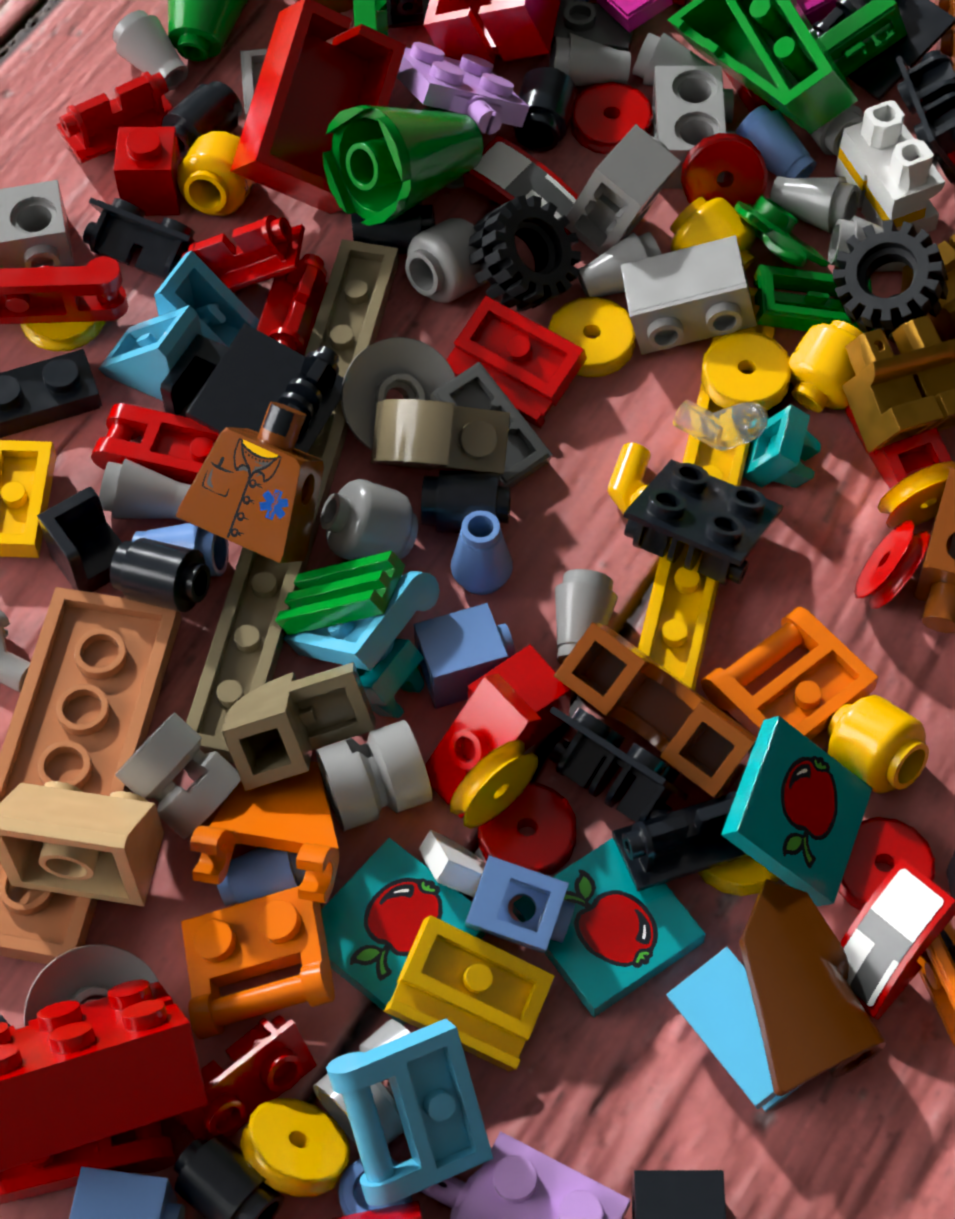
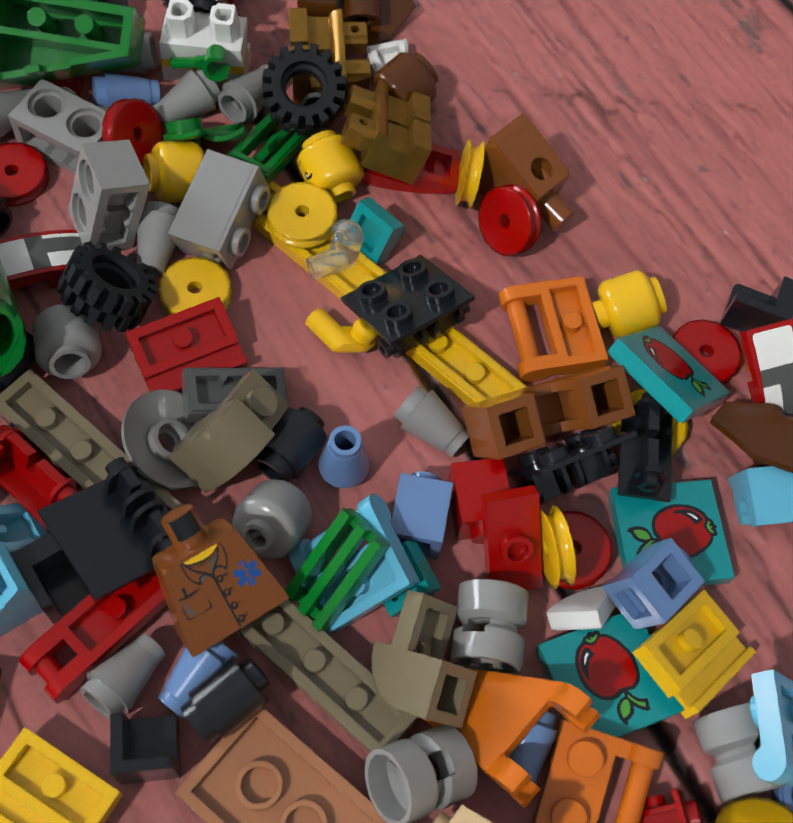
camera: 70 degrees left, 5 degrees up
none -> green hand [169,44,231,82]

